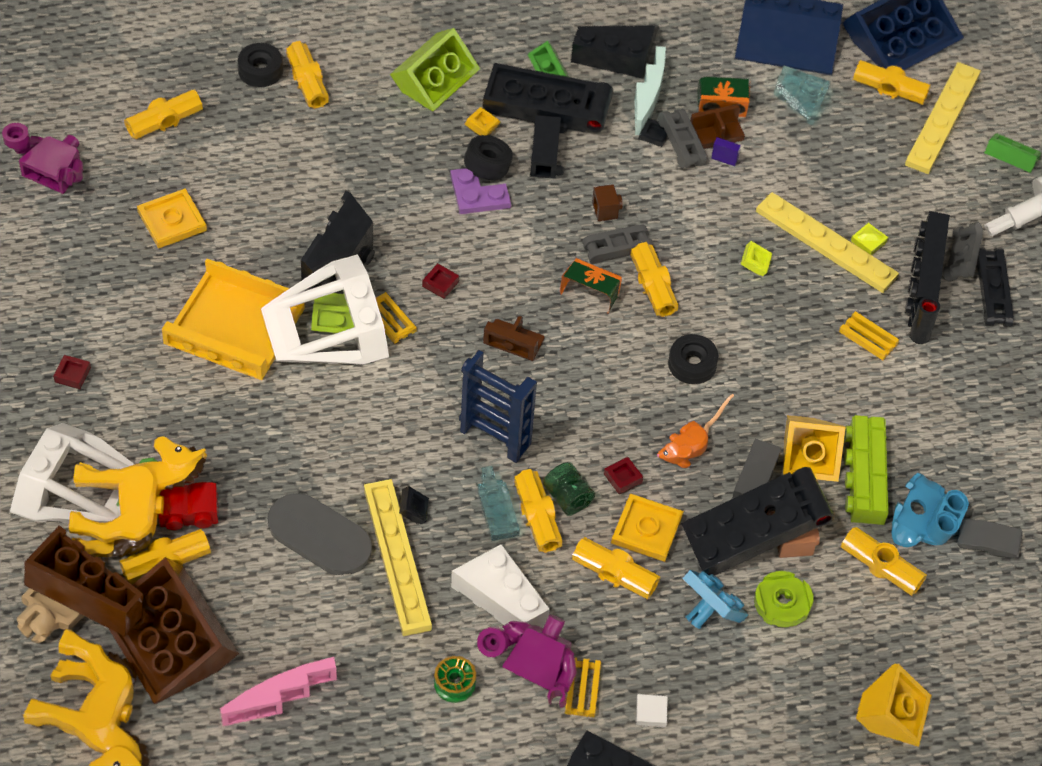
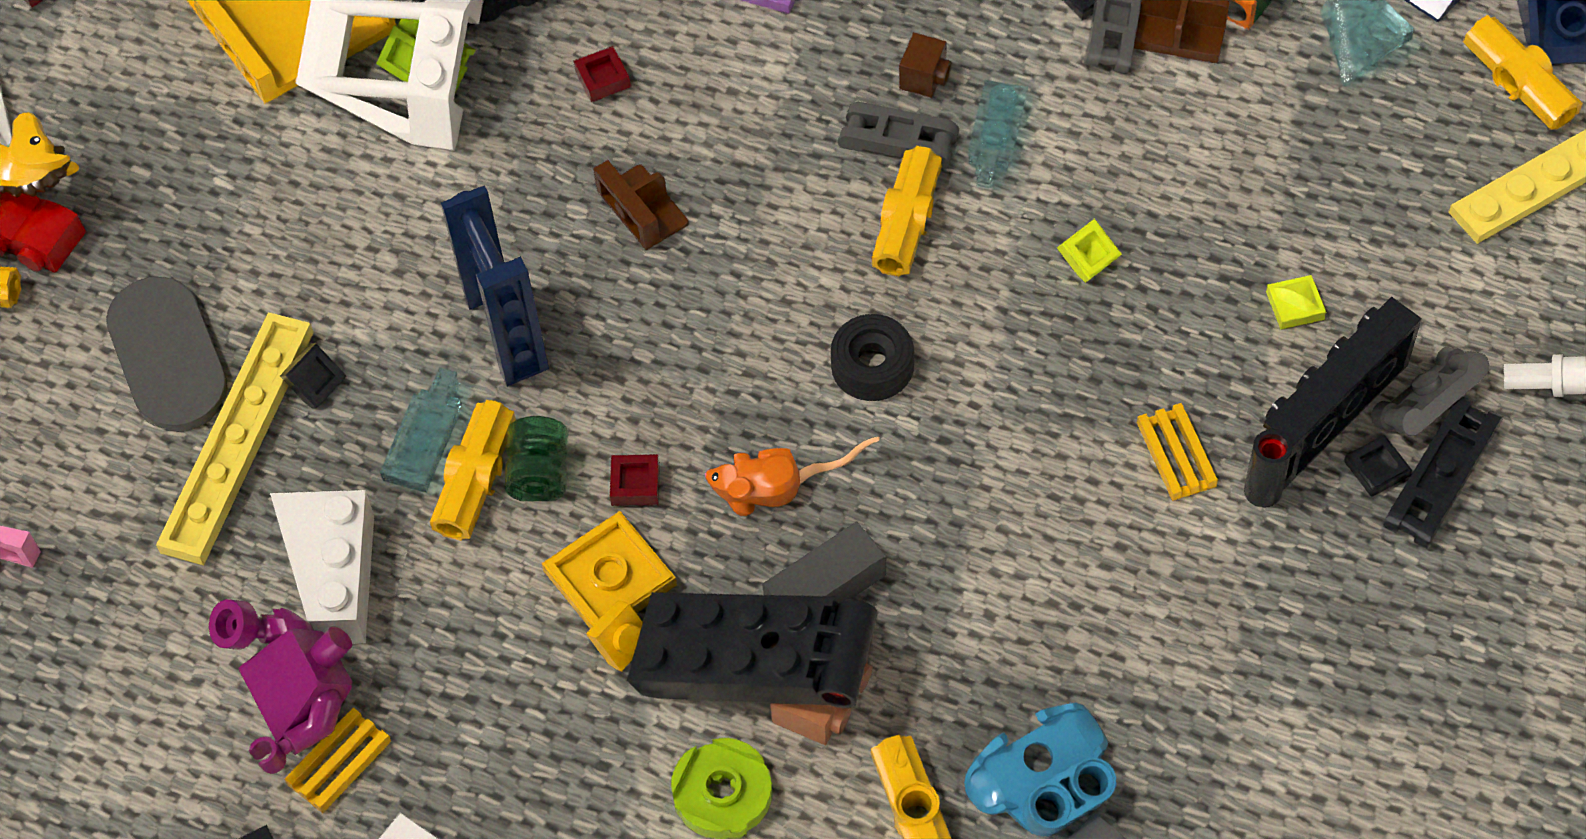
camera: 40 degrees right, 5 degrees up
yellow tile [376,292,417,344] -> none
green wheel [434,656,476,703] -> none
dark green piece [560,258,622,314] -> none
yellow piece [572,537,660,599] -> none
dark azure plate [682,570,749,629] -> none
dark purple tile [711,138,741,166] -> none
light yellow plate [756,192,899,293] -> none
yellow slope [783,415,846,482] -> none
lime brick [844,415,888,525] -> none
none -> yellow plate [586,600,643,671]
none -> clear light blue hinge [968,80,1028,189]
none -> black tile [1344,434,1412,497]

